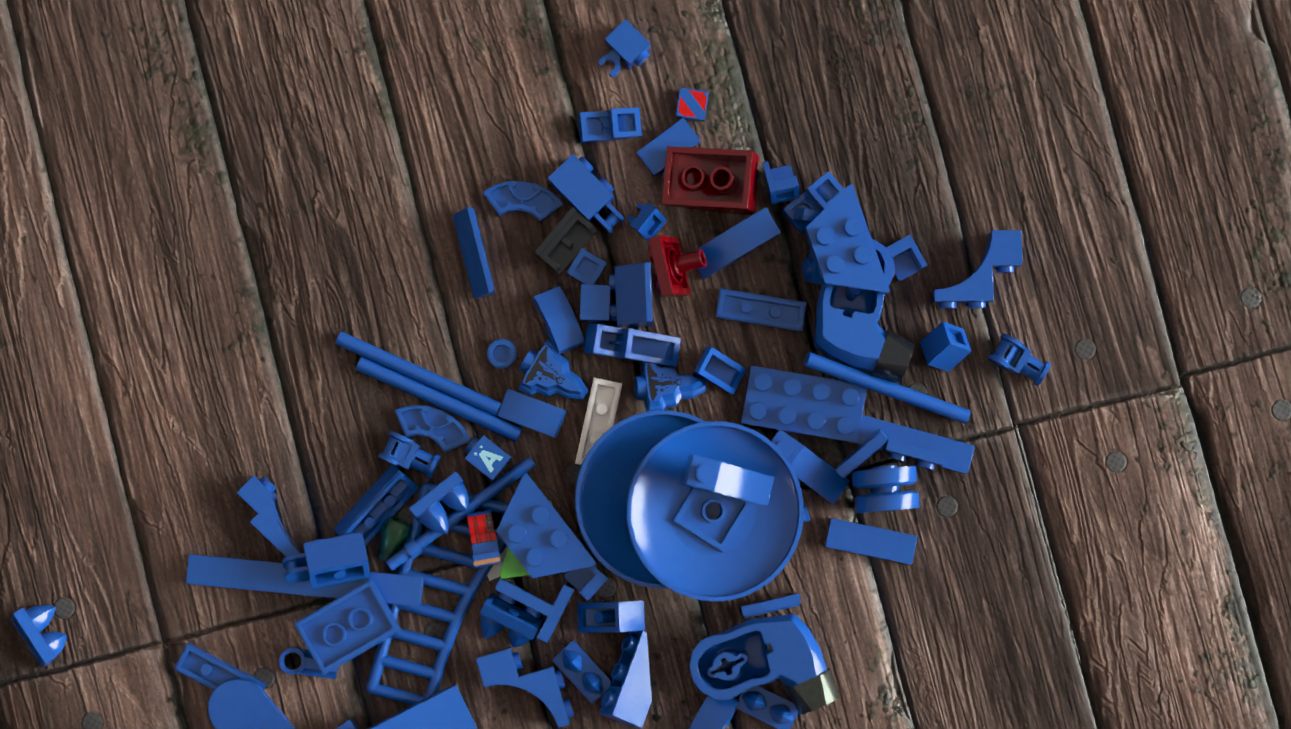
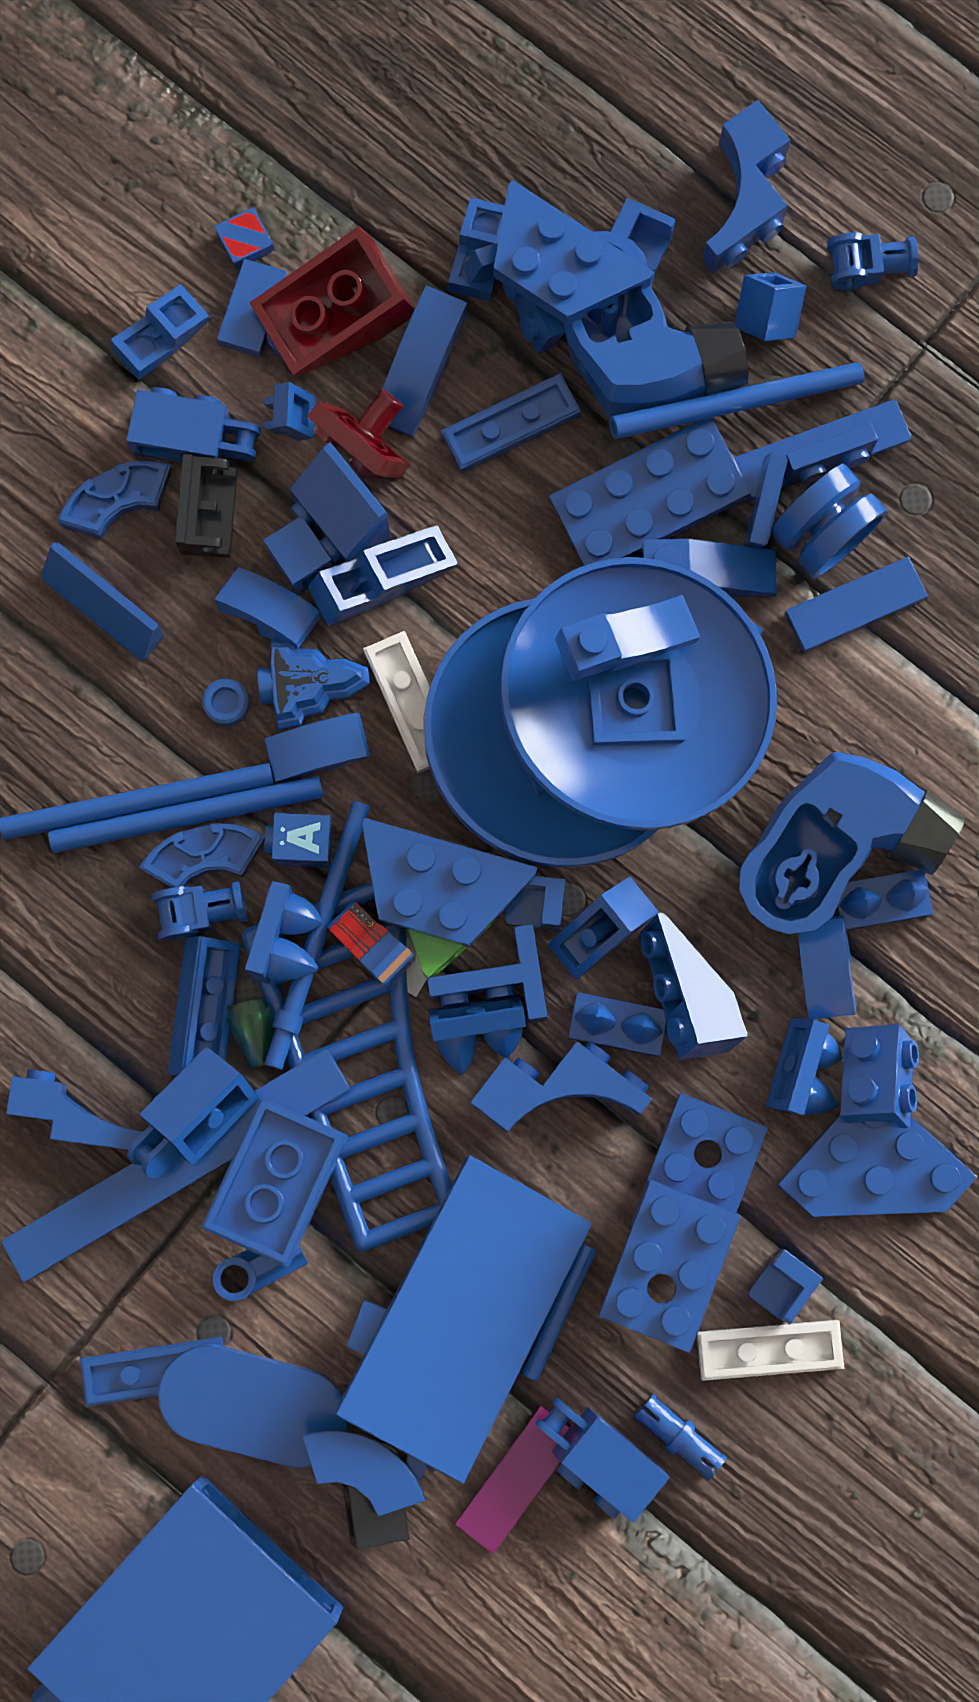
camera: 30 degrees left, 5 degrees down
blue plate [567,248,607,285] -> none
blue brick [598,19,650,78] -> none
blue rock [634,362,706,412] -> none
blue slope [693,345,747,395] -> none
blue tile [740,593,801,618] -> none
blue panel [762,161,799,204] -> none

